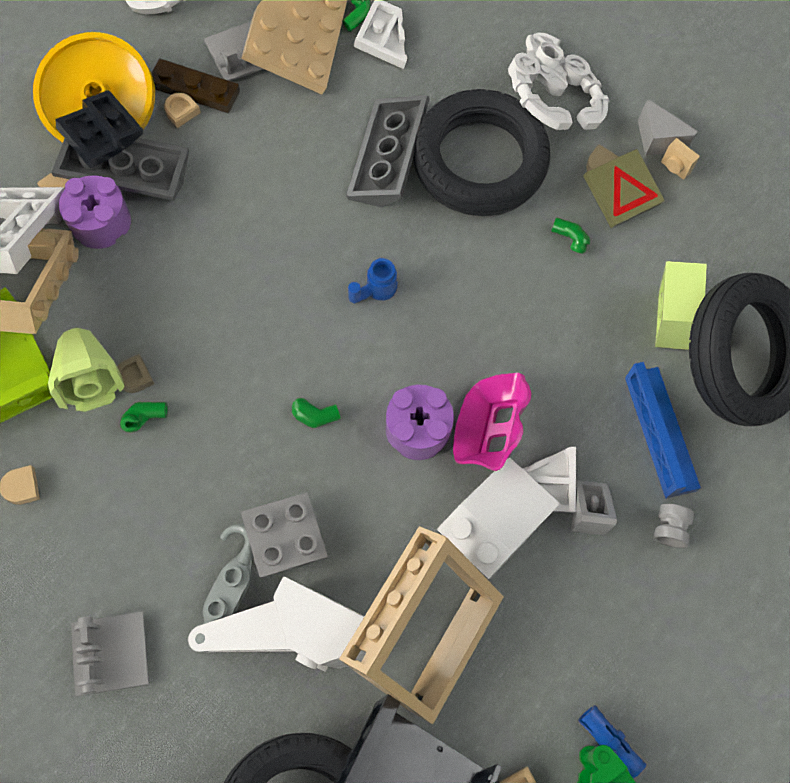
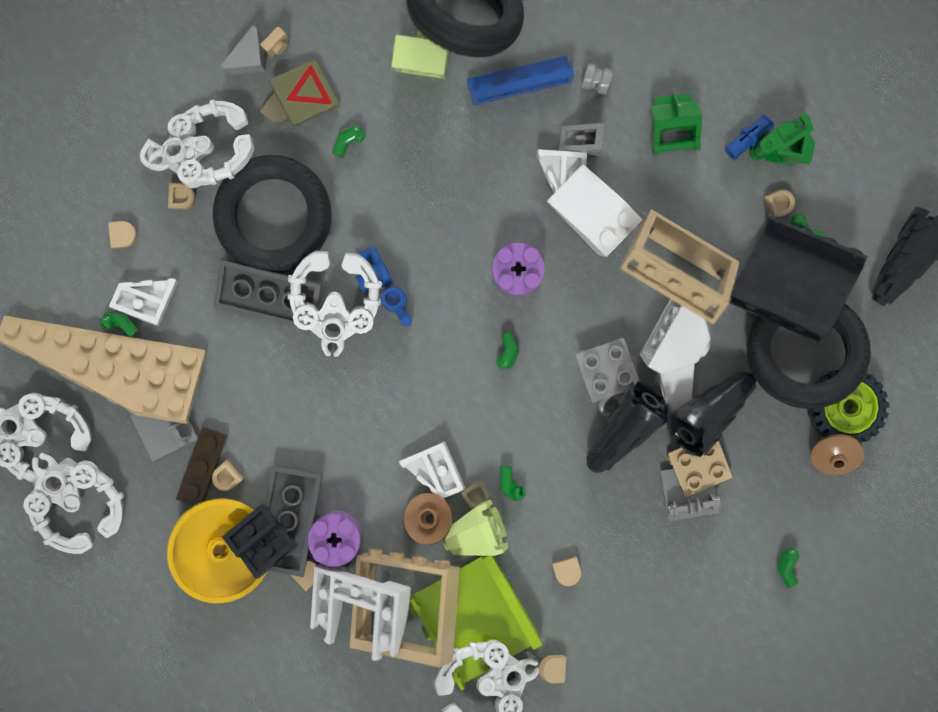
camera: 90 degrees left, 20 degrees up
dark pink piece [453,373,531,471] -> none
none -> tan tile [108,221,137,249]
none -> tan tile [168,182,196,210]
none -> white piece [288,251,382,357]
none -> blue piece [355,247,393,294]
none -> white wing [399,441,465,498]
none -> medium nougat dish [404,493,452,545]
none -> black cone [586,381,673,473]
none -> green piece [650,93,702,156]
none -> black cone [666,371,757,457]
none -> tan hinge [667,441,733,498]

